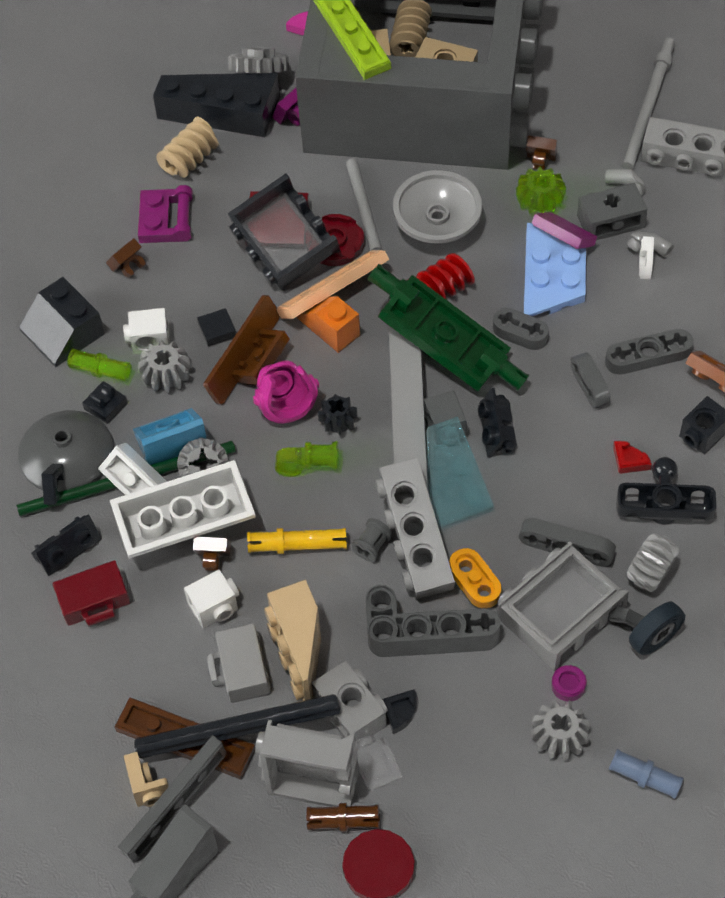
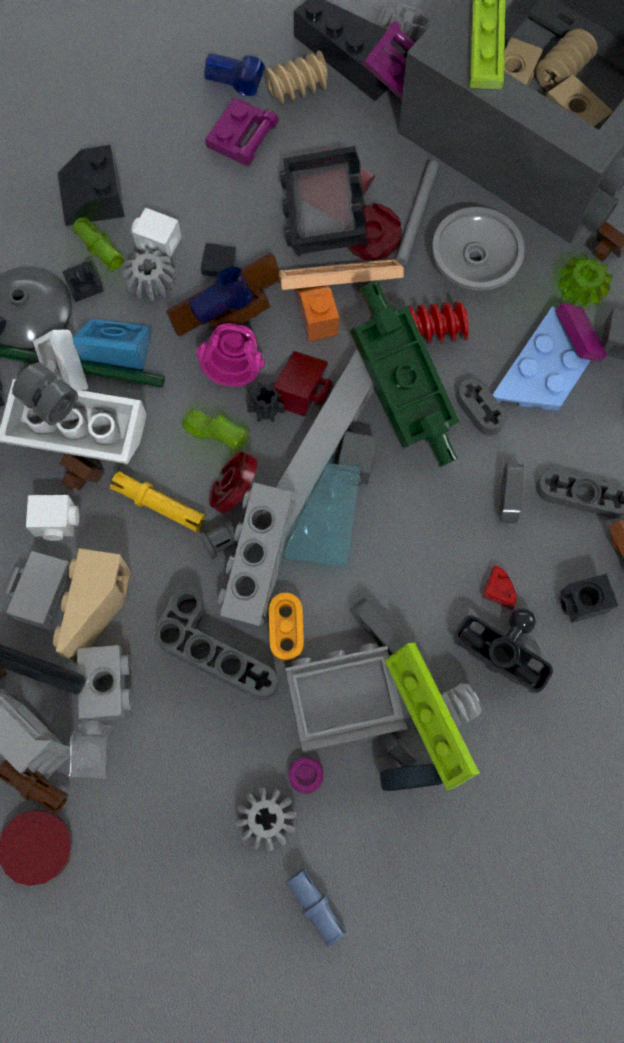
camera: 25 degrees right, 15 degrees up
reddish brown tile [106,238,146,278] -> none
light grey gear [177,438,229,477] -> none
black tile [382,689,416,734] -> none
black hinge [478,388,517,458] -> none
none -> dark grey wheel [12,362,78,425]
none -> clear blue piece [188,266,253,326]
none -> clear blue piece [204,53,265,97]
none -> dark red tile [209,451,257,514]
none -> dark red piece [273,351,333,416]
none -> magenta plate [362,20,415,100]
none -> lime tile [384,642,480,791]

